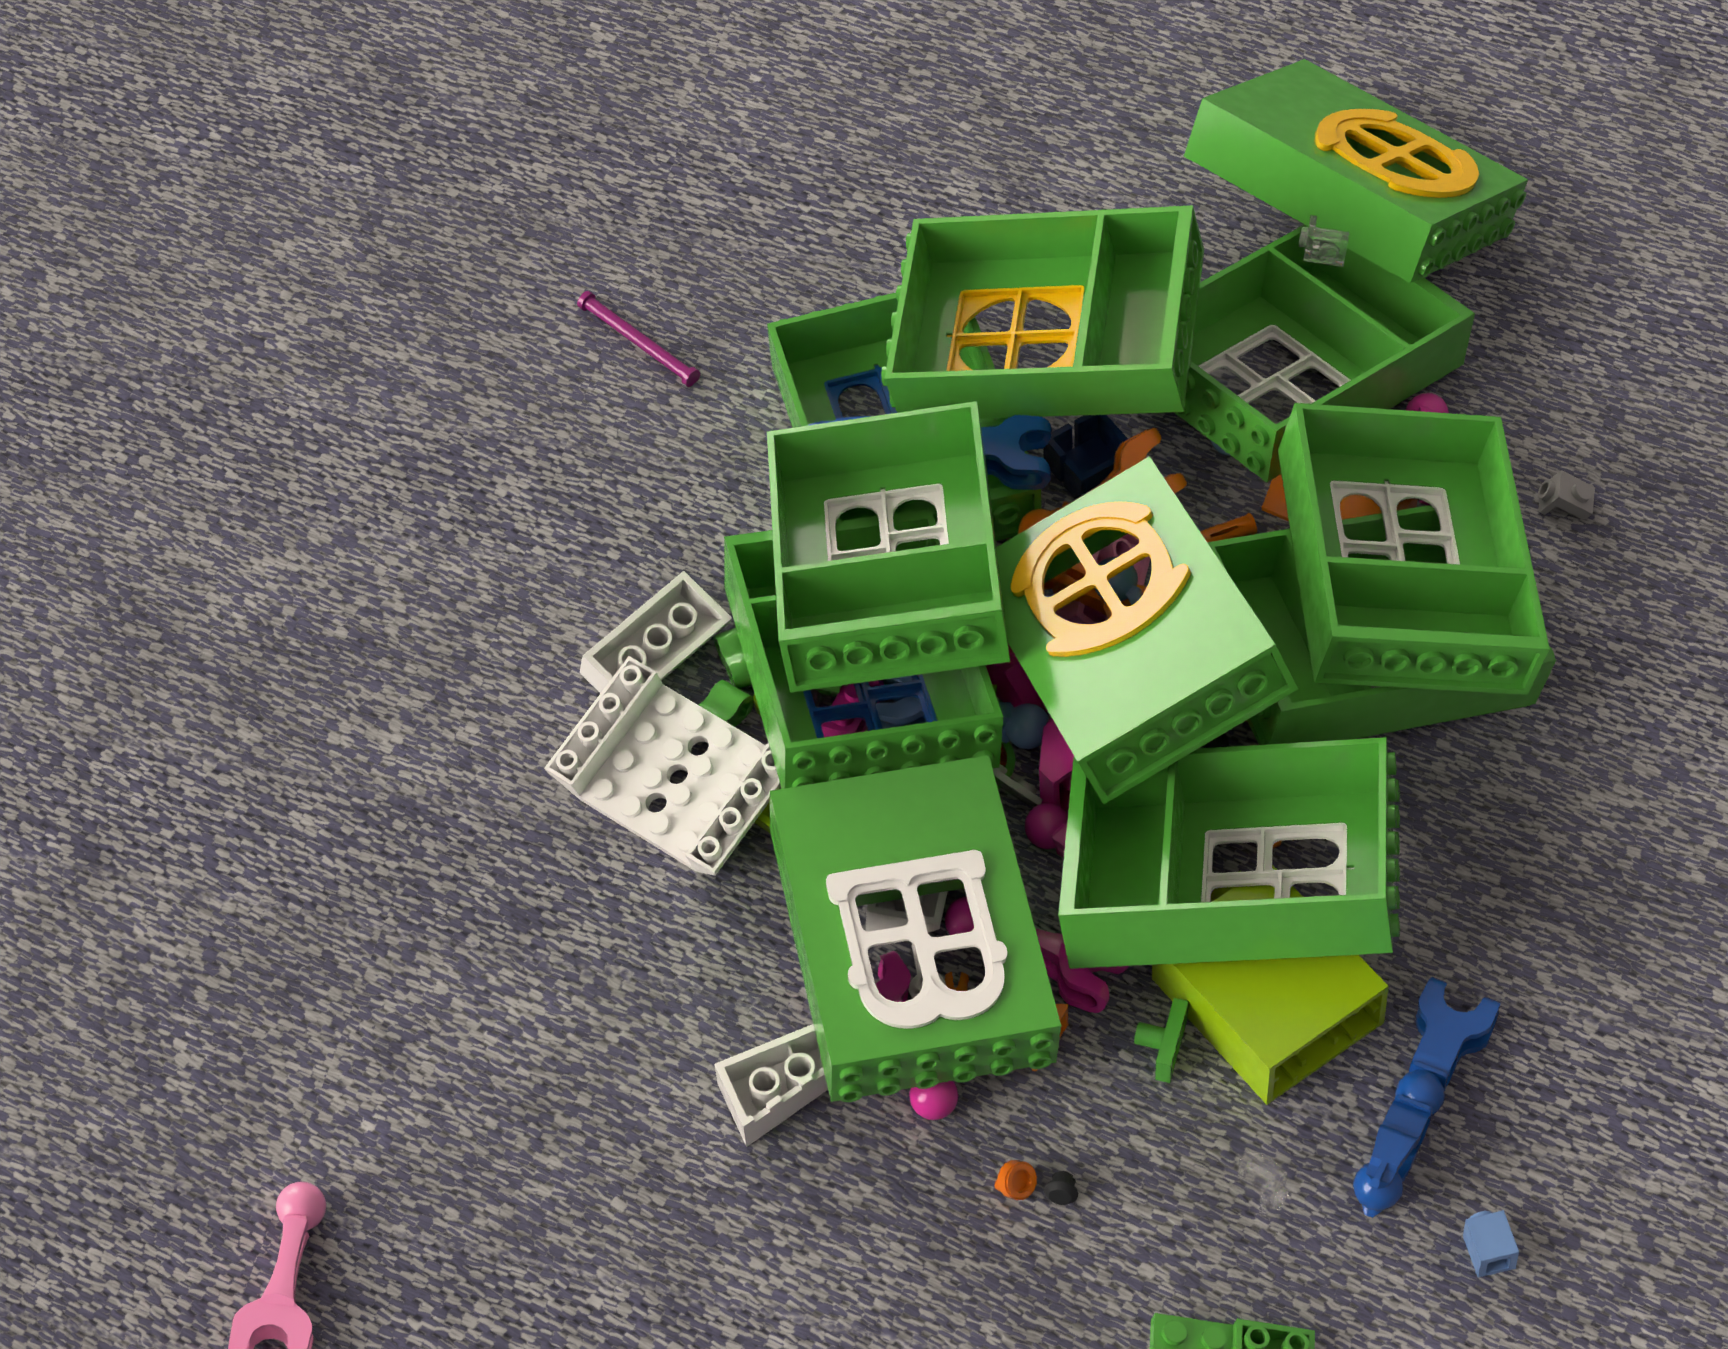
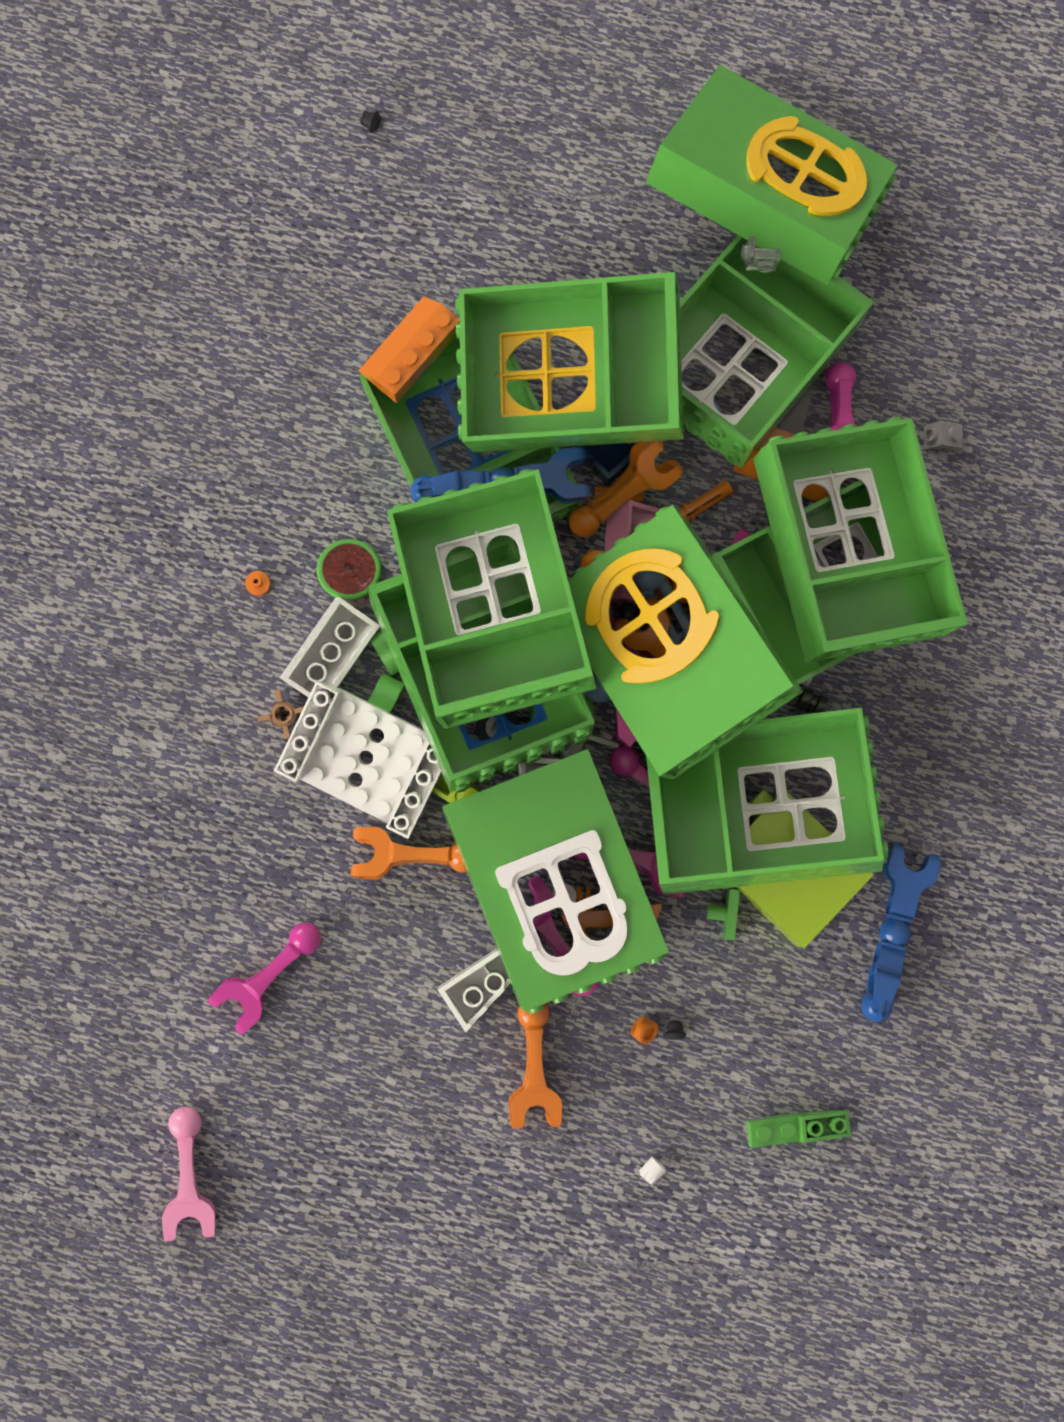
camera: 20 degrees left, 30 degrees up
magenta bar [577,291,700,387] -> none
clear bracket [1238,1149,1289,1217] -> none
medium blue brick [1463,1210,1519,1278] -> none
none -> dark pink piece [207,922,321,1034]
none -> orange tile [245,571,271,596]
none -> medium nougat brick [257,689,304,740]
none -> clear red wheel [317,539,381,601]
none -> orange piece [350,827,467,880]
none -> orange slope [358,296,460,403]
none -> black piece [360,111,381,133]
none -> orange piece [508,1003,562,1129]

